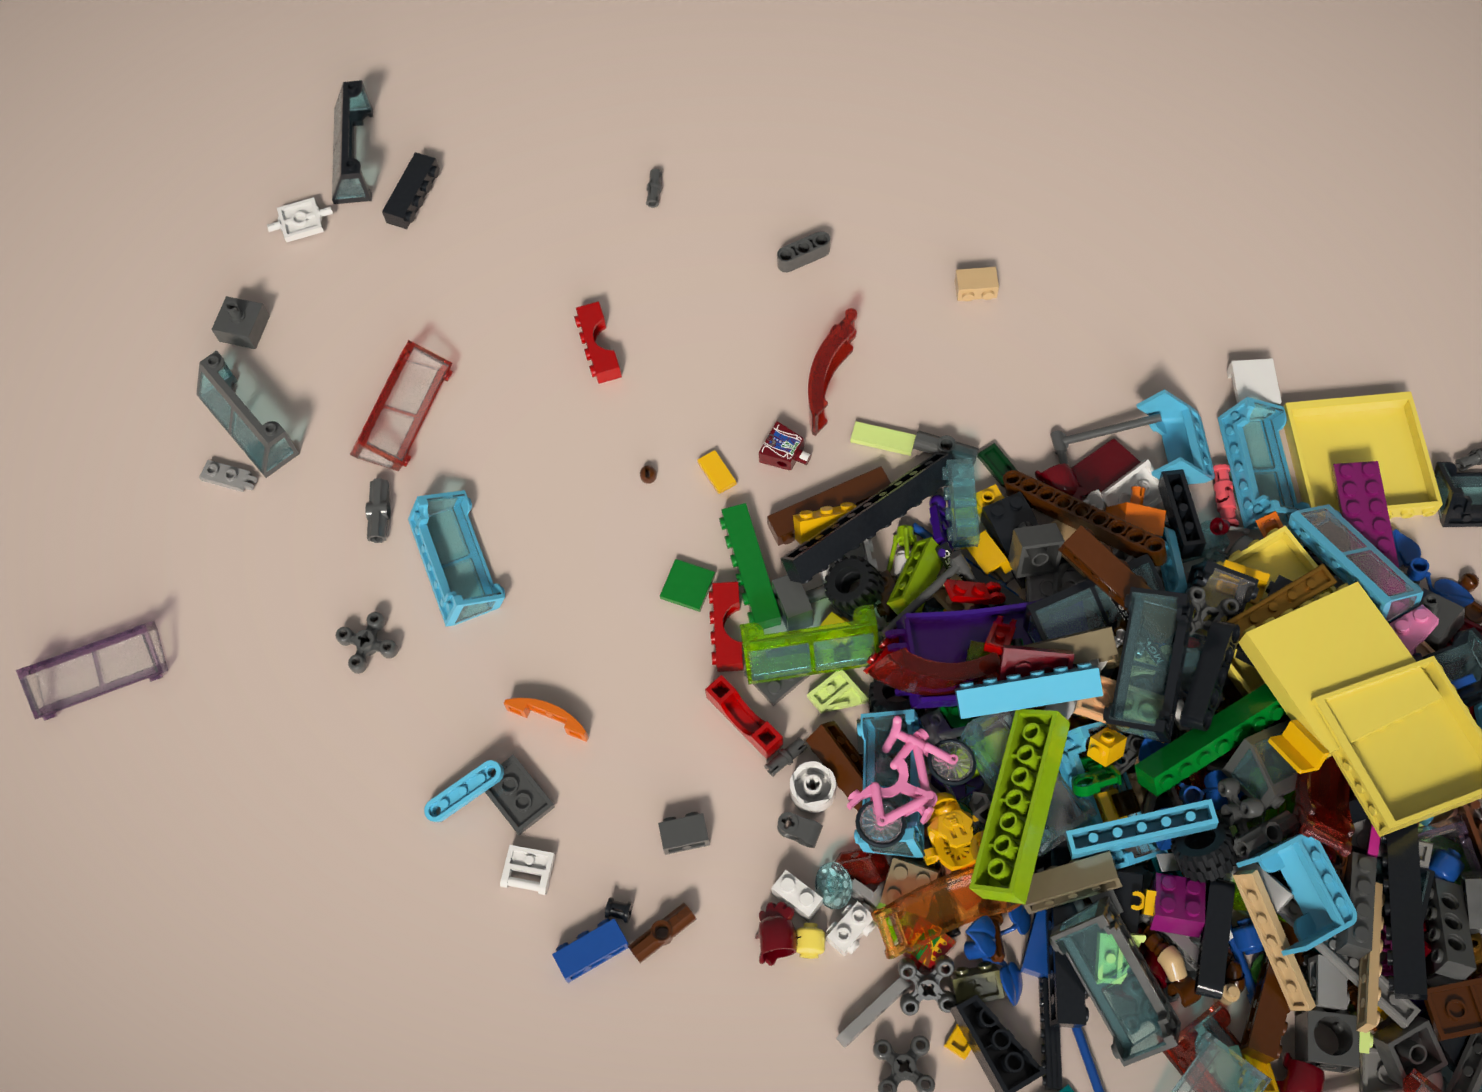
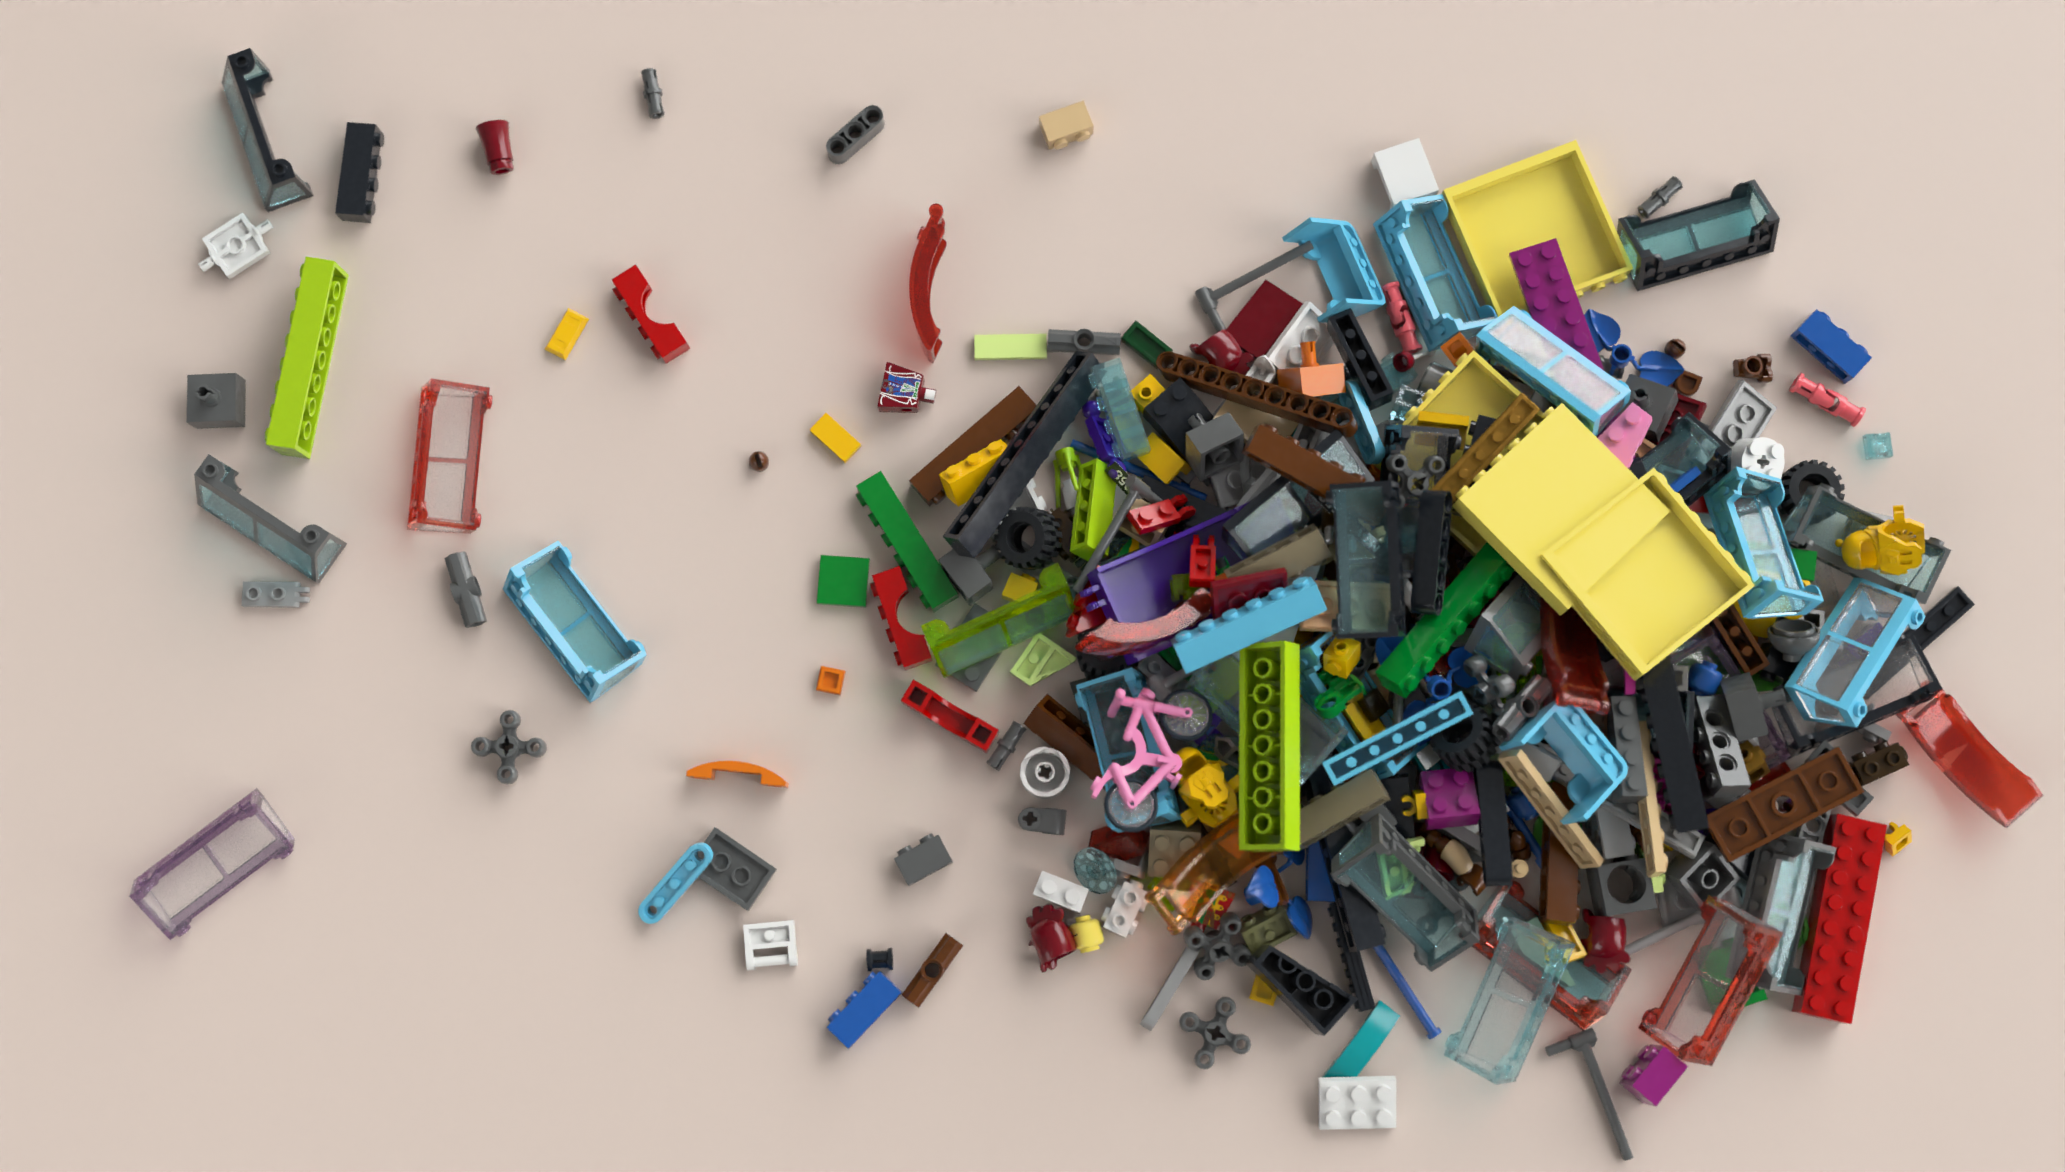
camera: 20 degrees left, 15 degrees up
yellow panel [1268,720,1330,774] -> none
none -> lime brick [265,257,349,459]
none -> dark red plant [475,120,514,175]
none -> yellow tile [545,308,589,360]
none -> orange tile [816,666,846,696]

